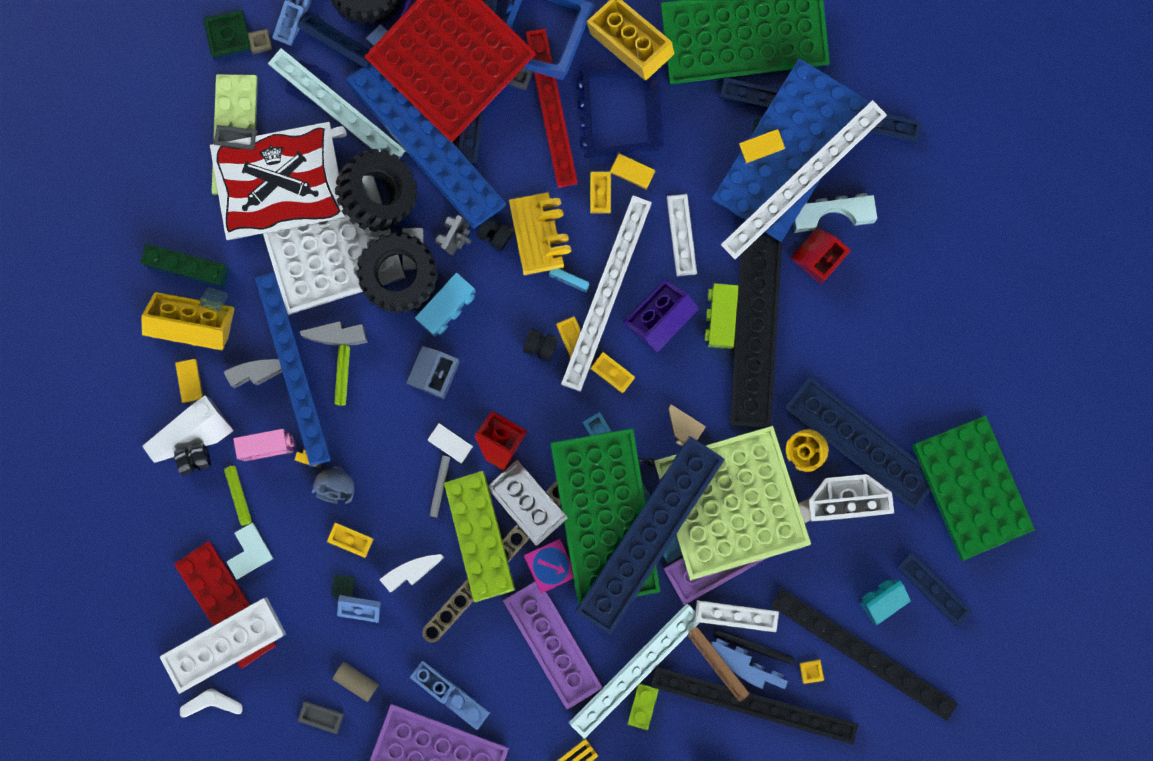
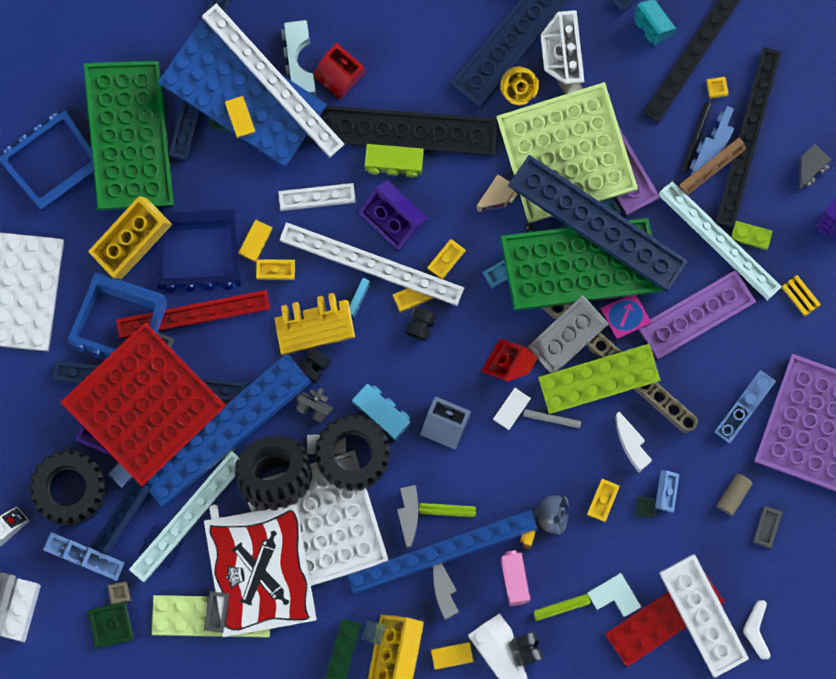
camera: 85 degrees left, 5 degrees down
white tile [694,600,779,632] -> none

